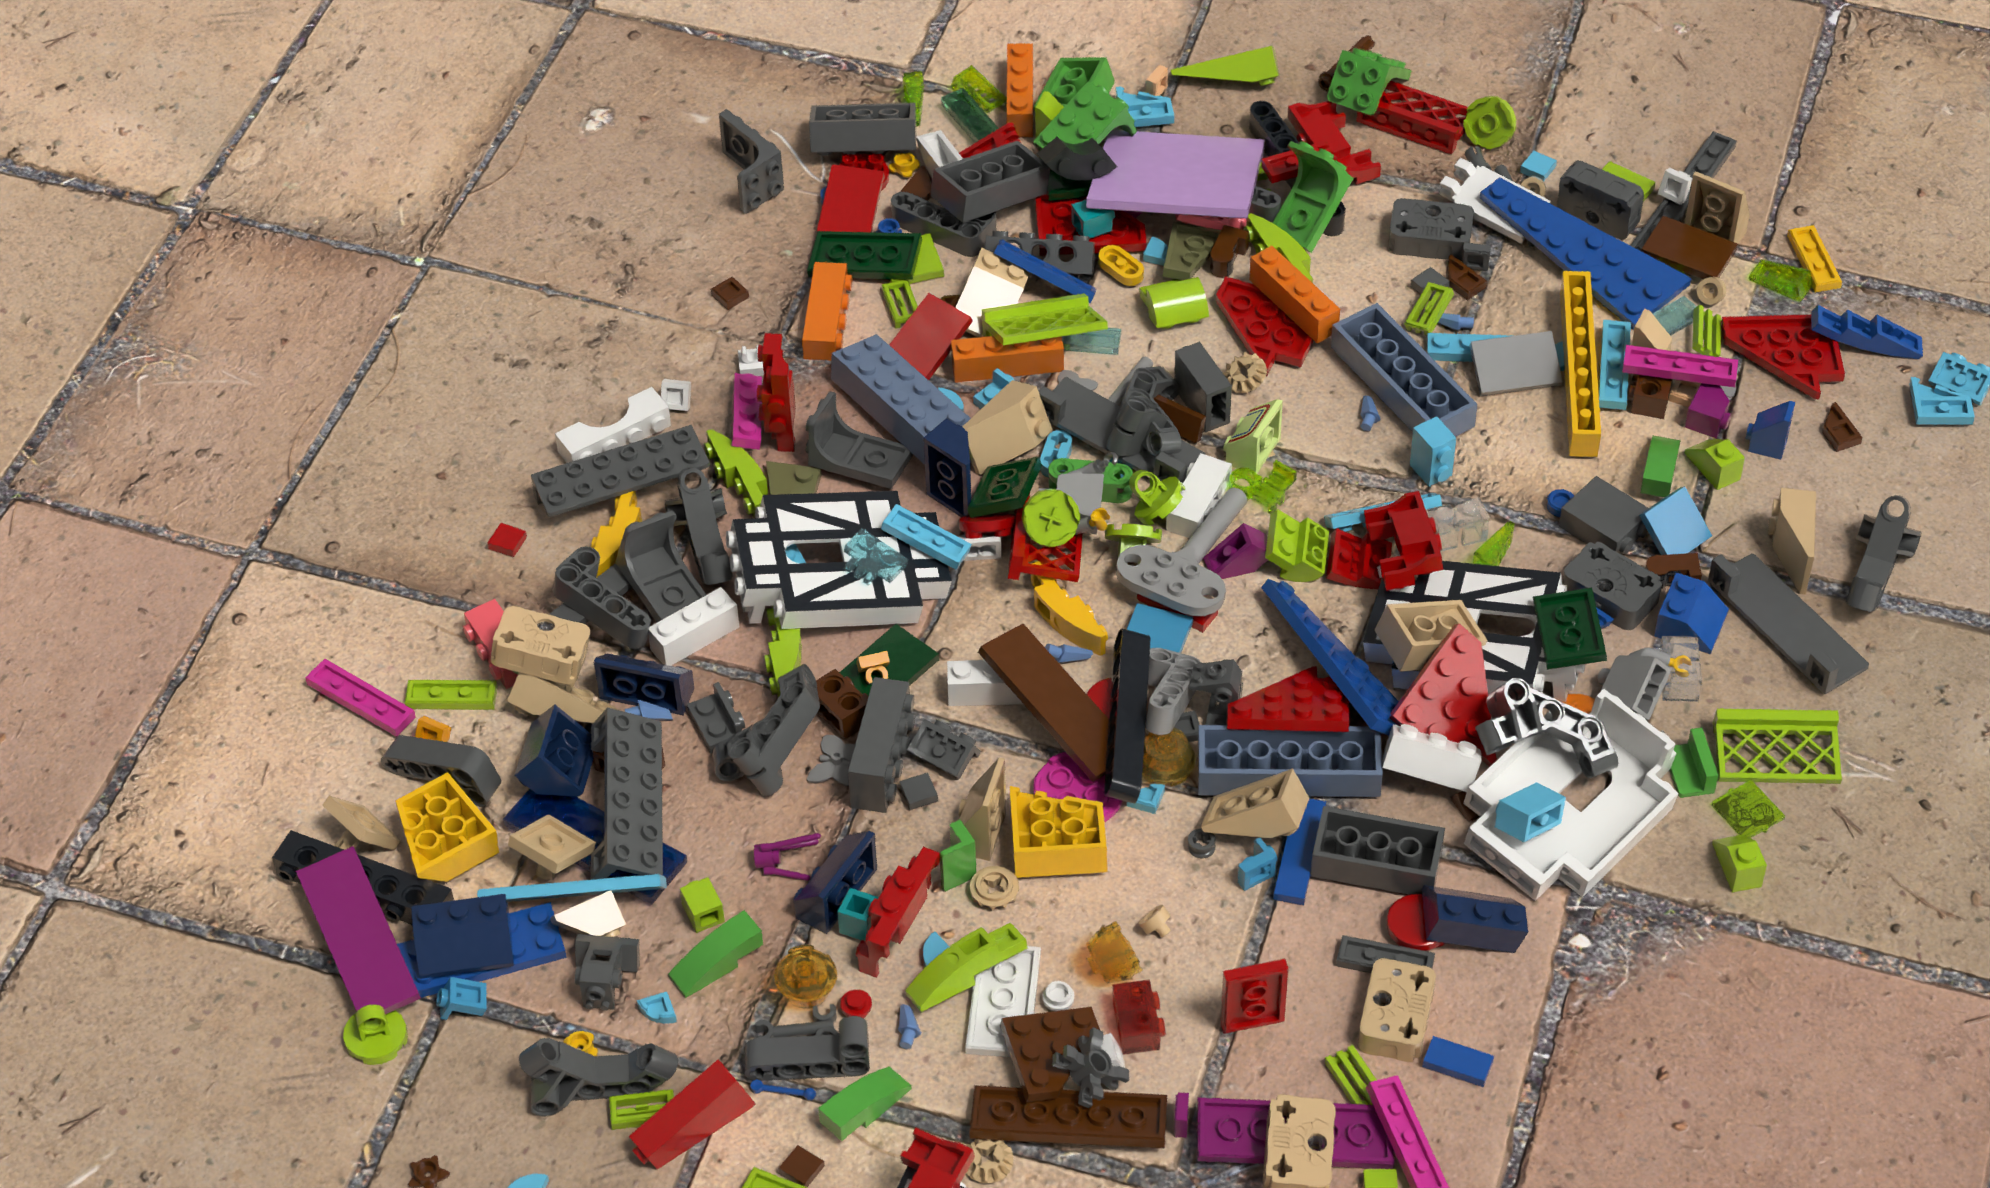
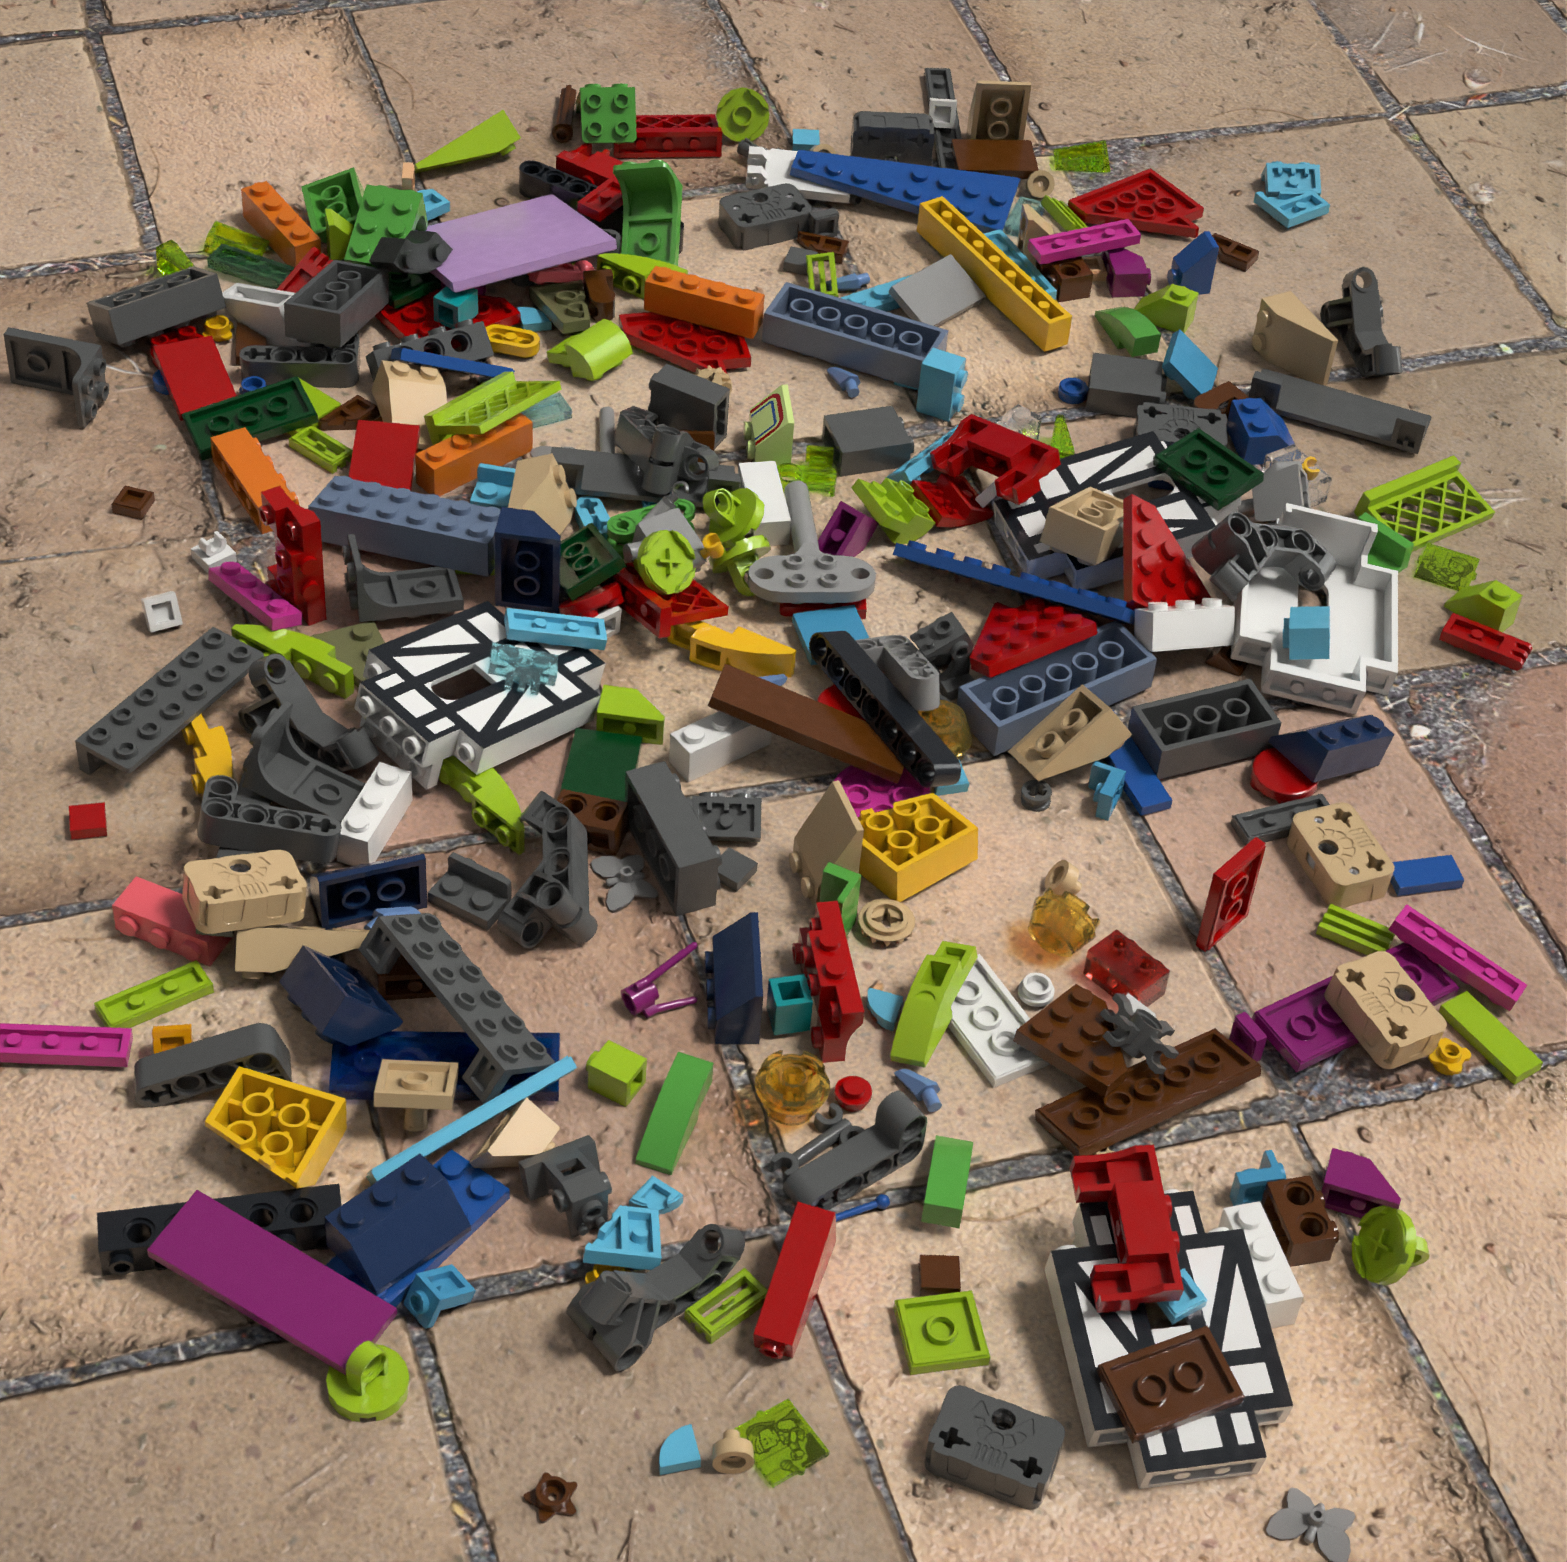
camera: 40 degrees left, 5 degrees down
tan tile [322,795,401,850] -> none
white arch [555,387,671,463] -> none
light orange tile [856,651,890,685] -> none
yellow tile [1787,225,1842,292] -> none
blue slope [1811,305,1923,359] -> none
none -> reddish brown tile [318,395,380,431]
none -> medium azure wing [583,1205,662,1270]
none -> lime slope [596,685,665,745]
none -> dark grey brick [822,406,914,477]
none -> red hinge [1439,613,1532,671]

